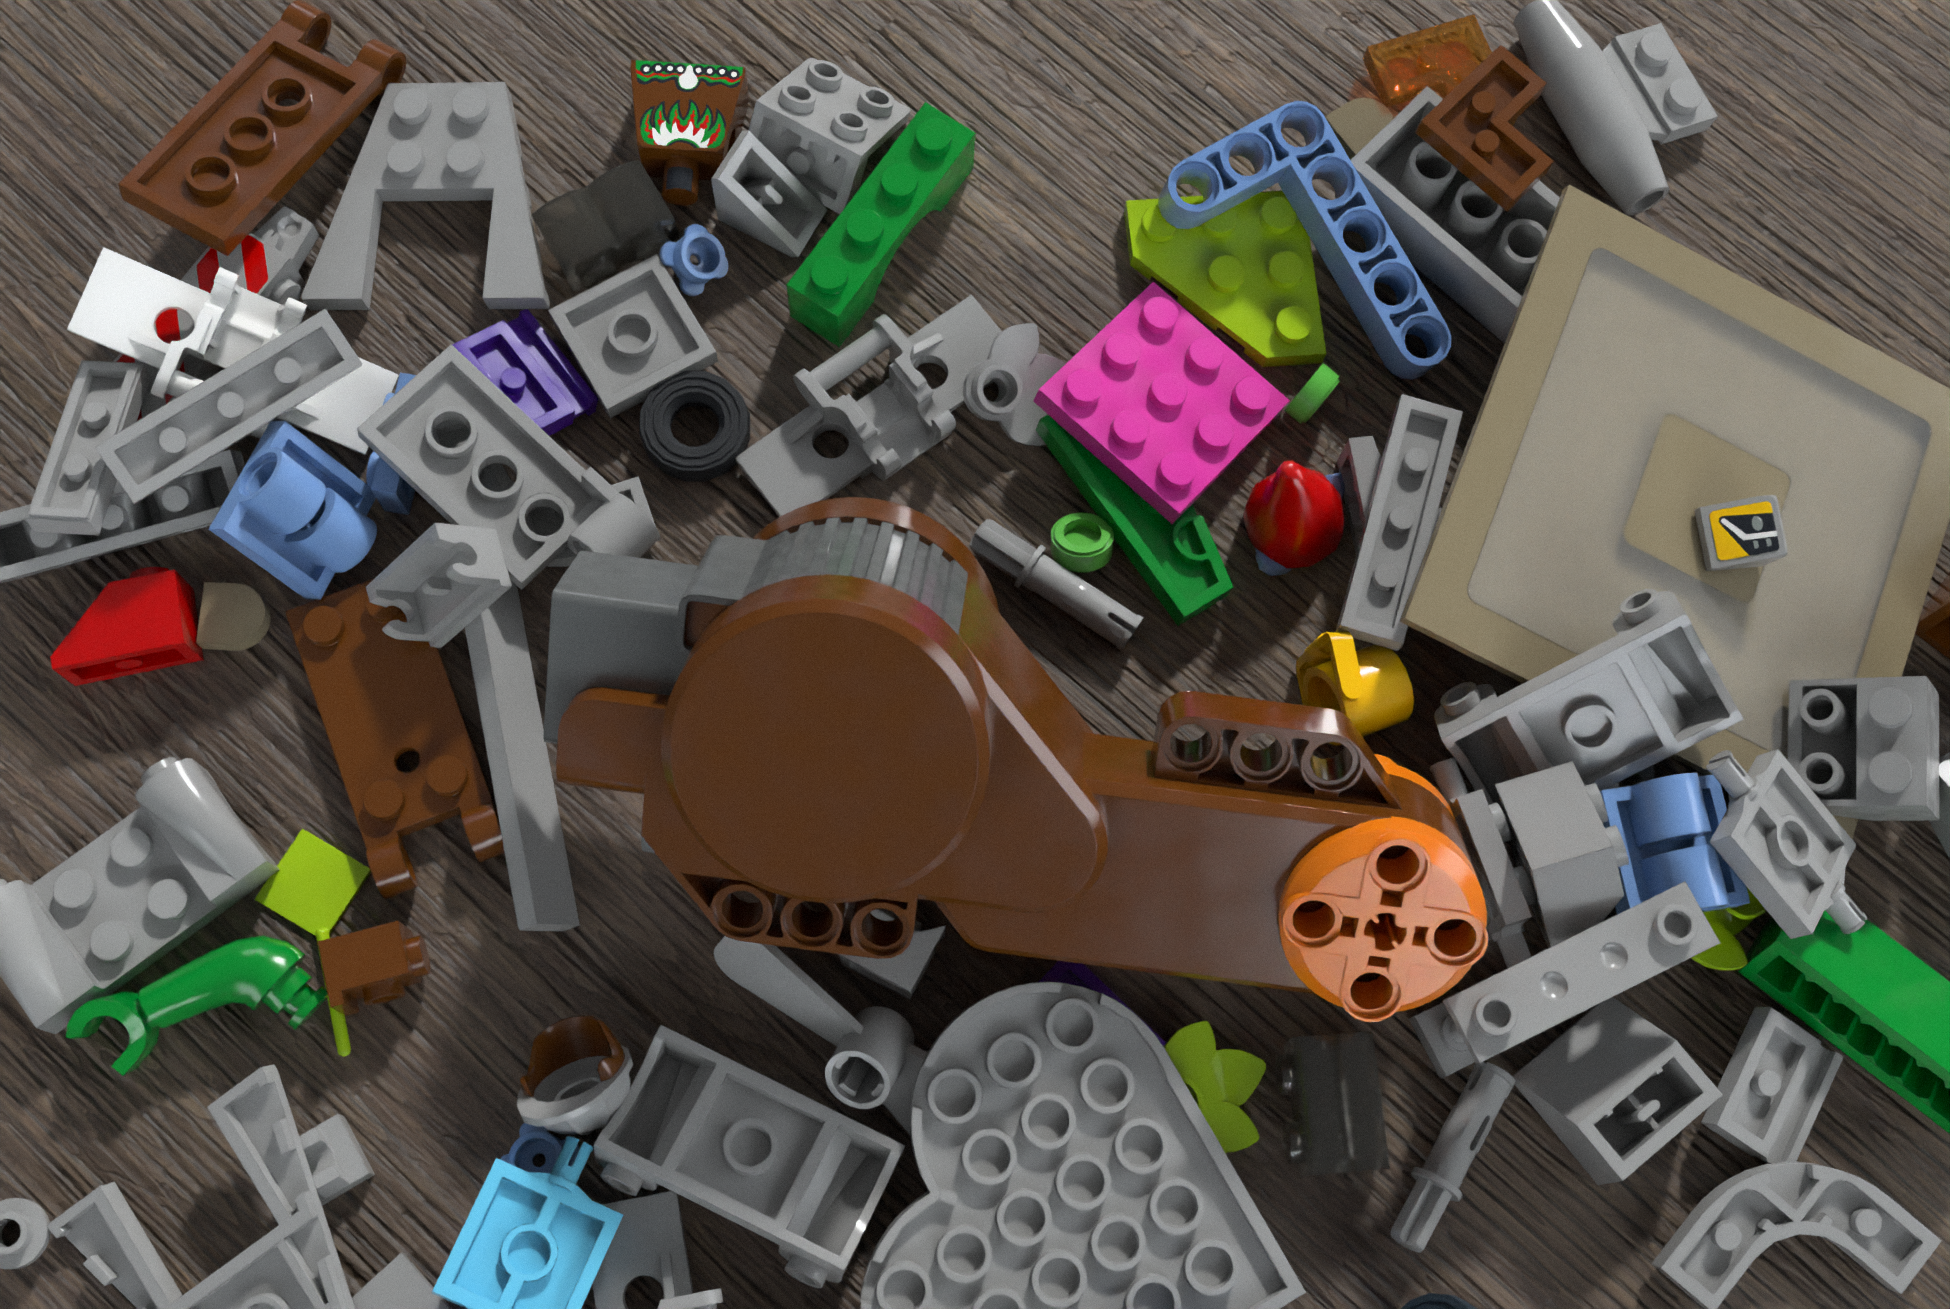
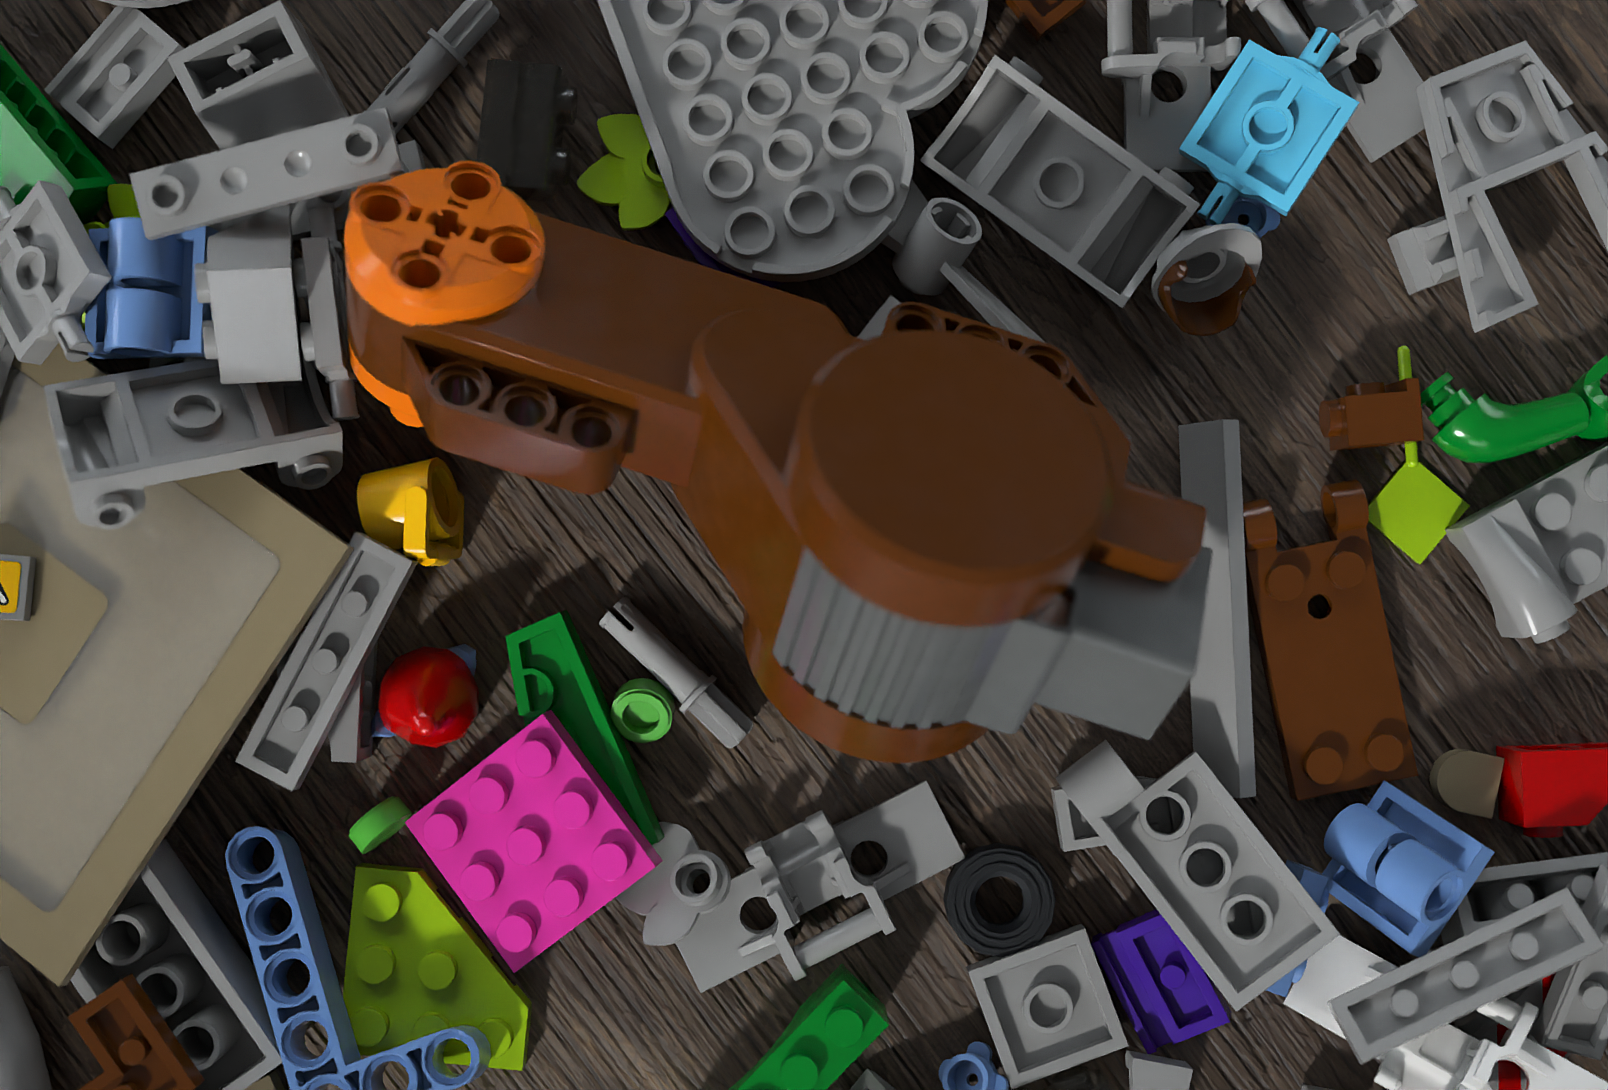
camera: 165 degrees left, 15 degrees up
light grey hinge [366,523,512,648] -> none

